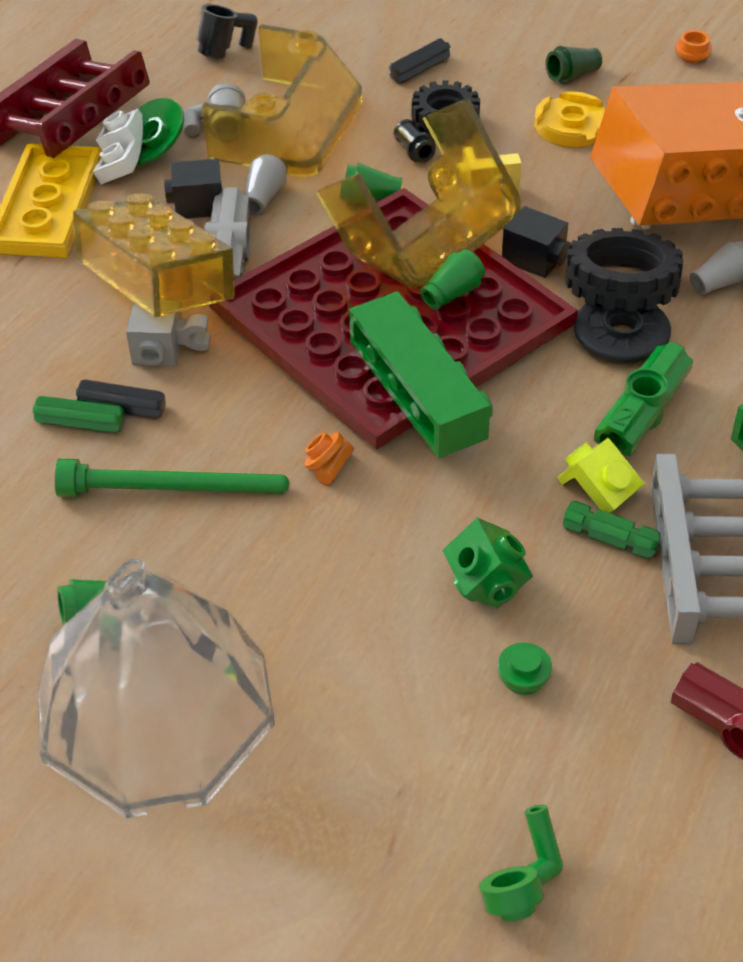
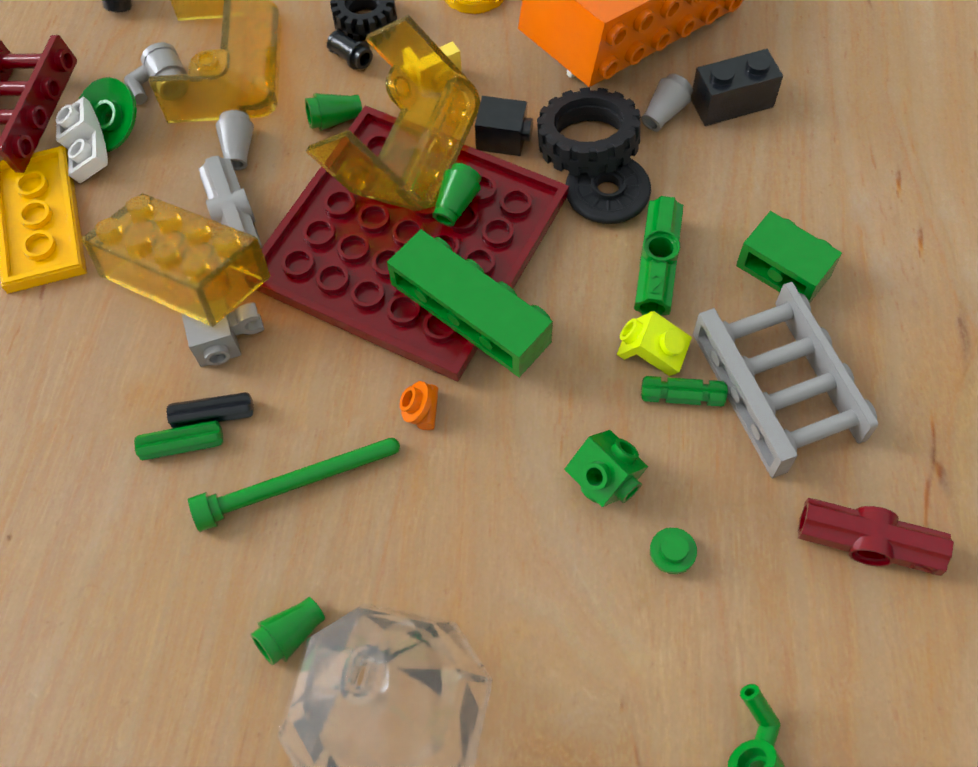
camera: 20 degrees left, 15 degrees up
black brick [164,158,223,220] -> none

